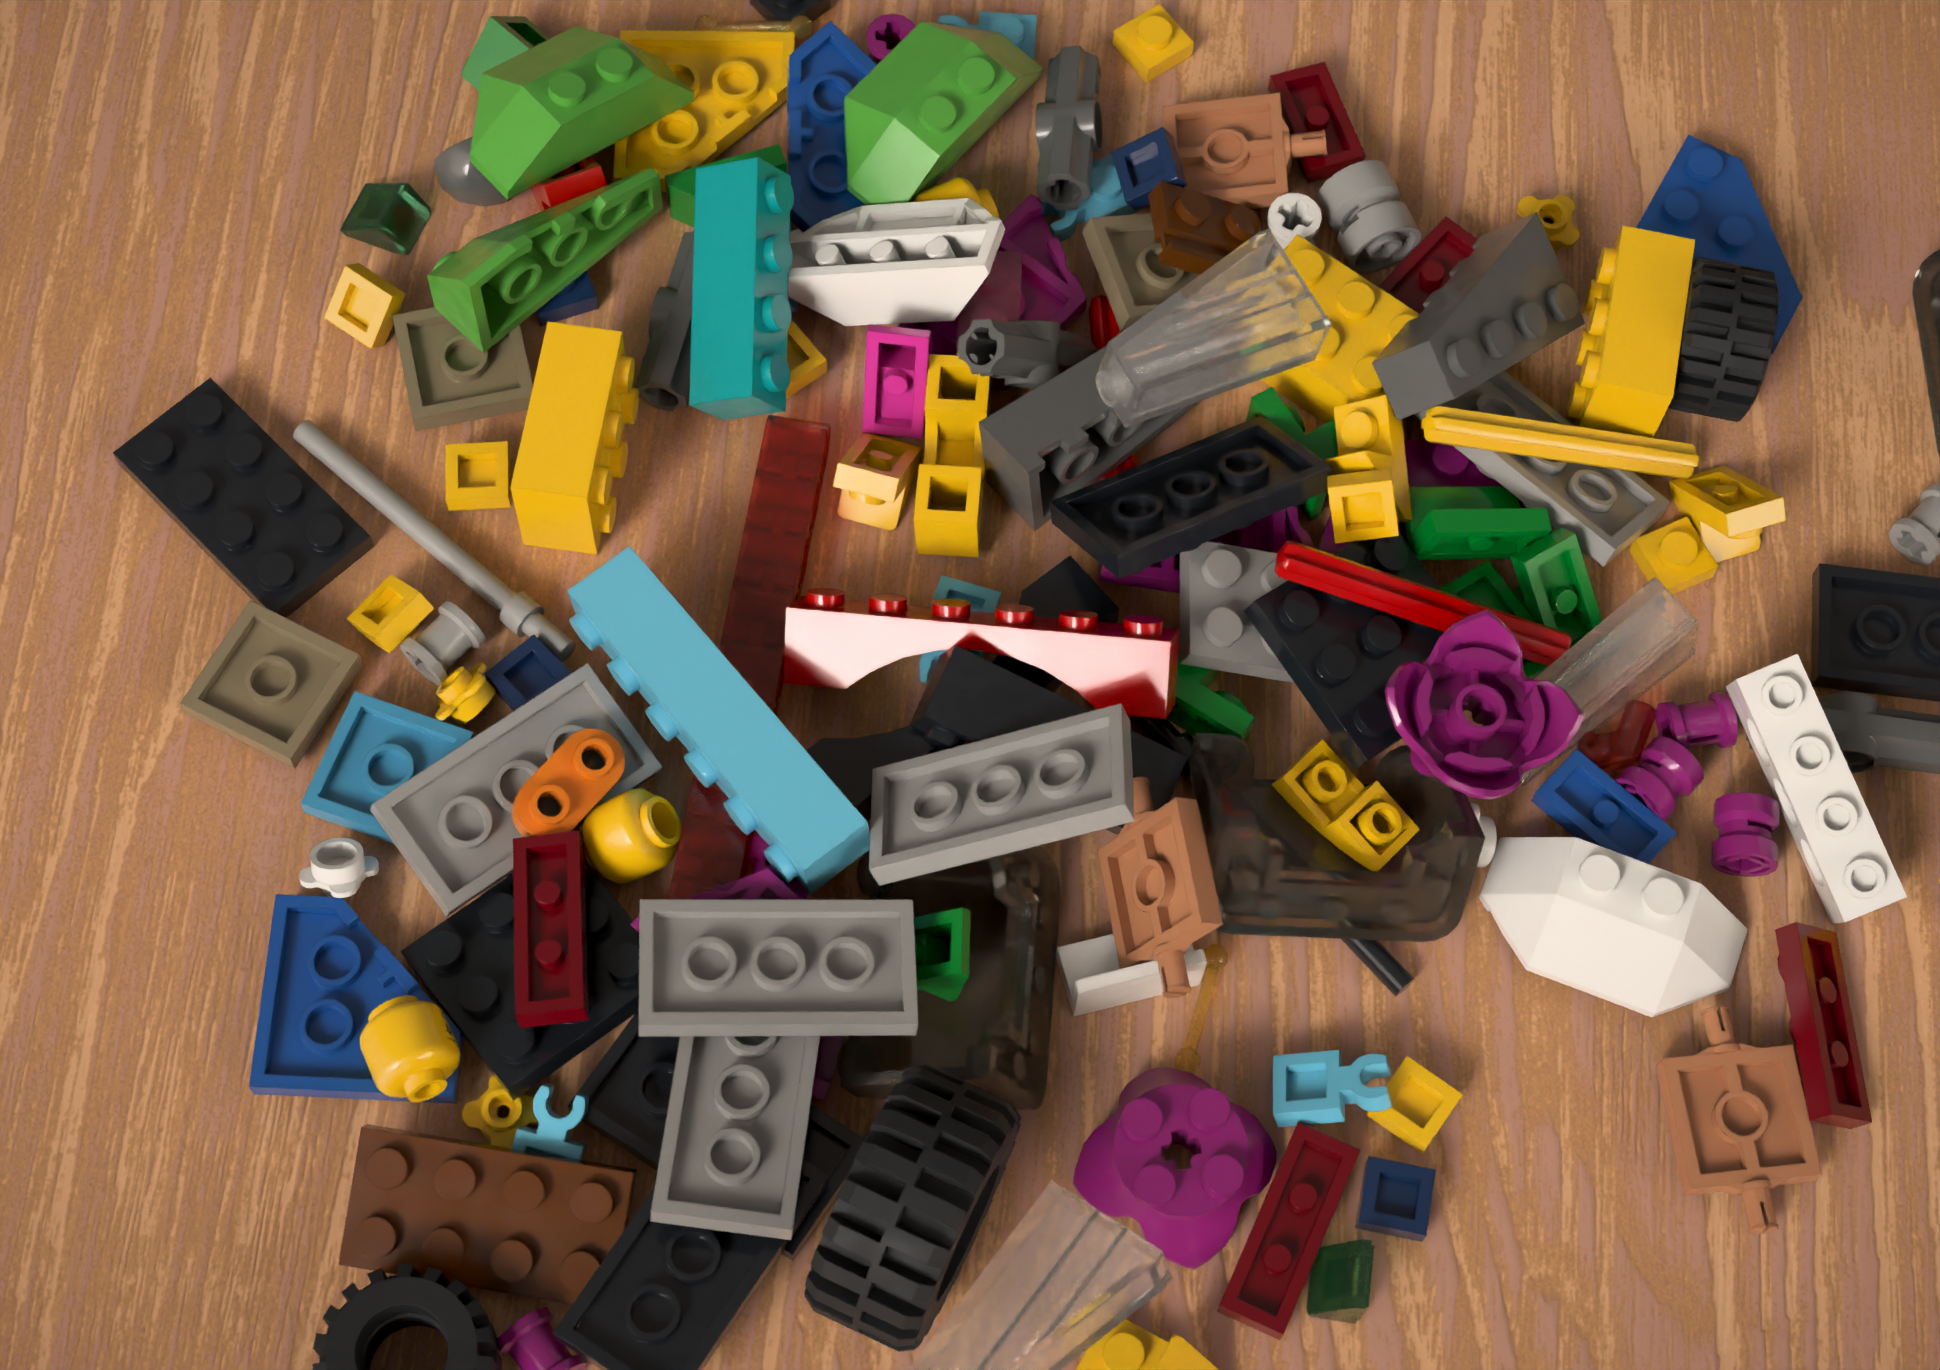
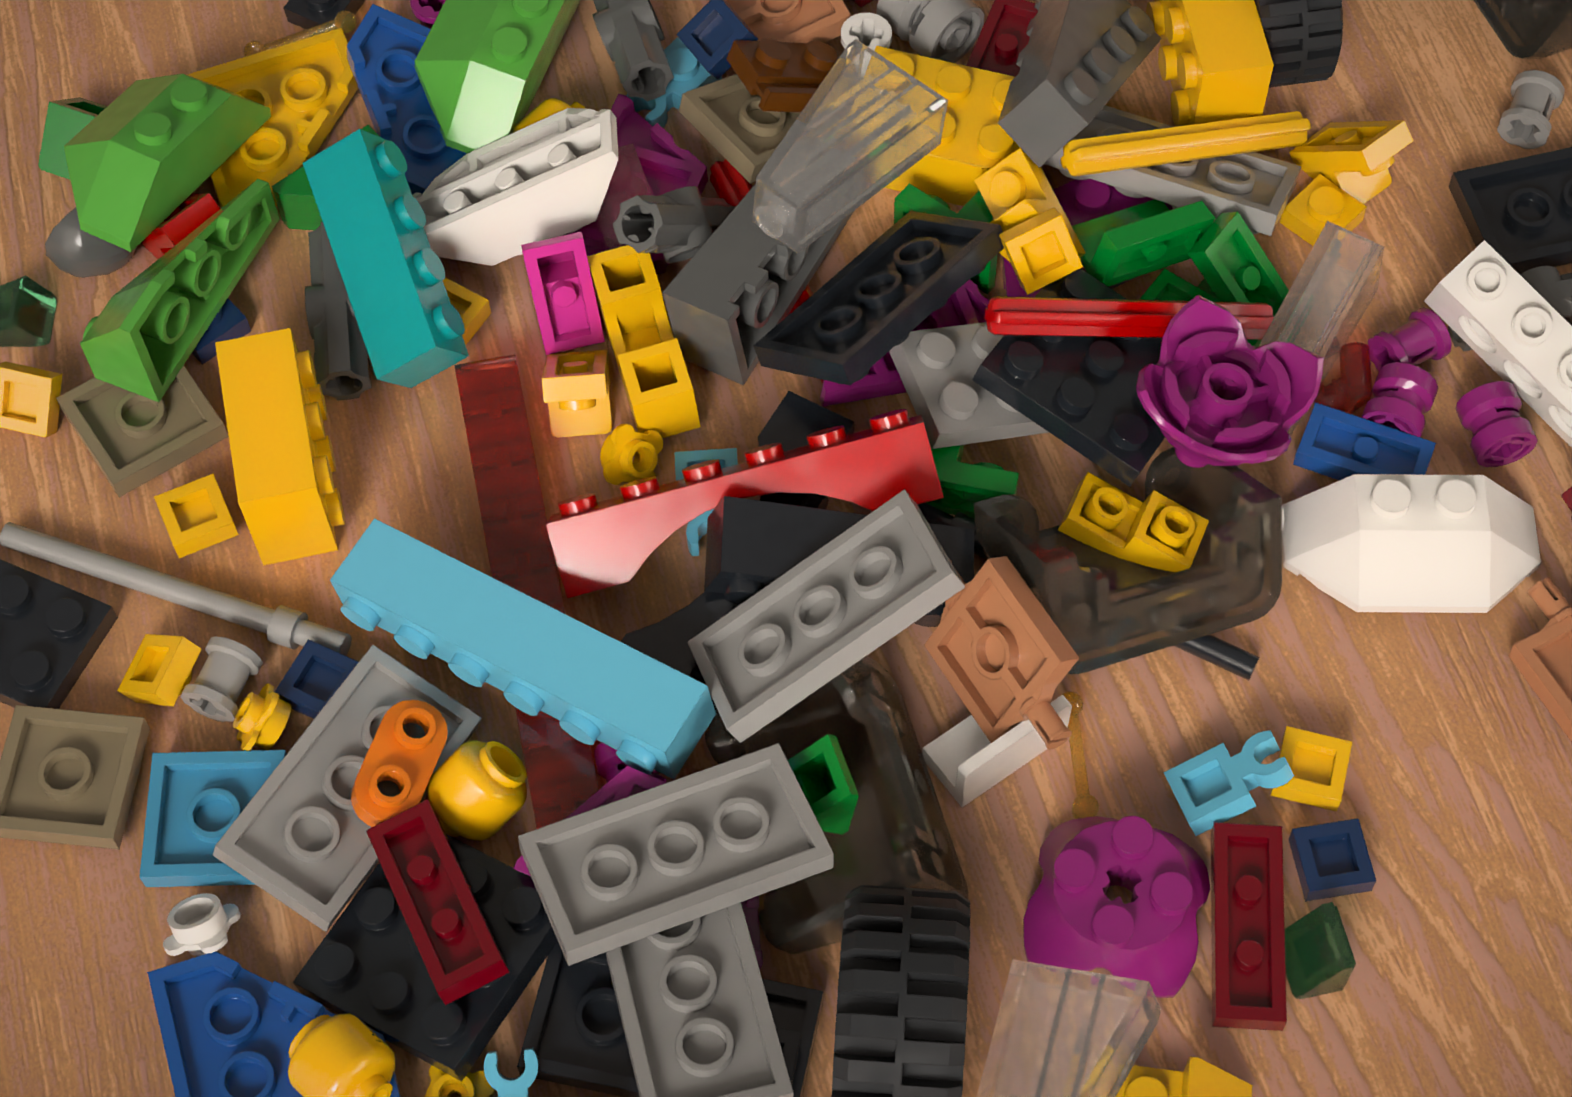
camera: 15 degrees left, 5 degrees down
none -> yellow plate [600,423,663,485]

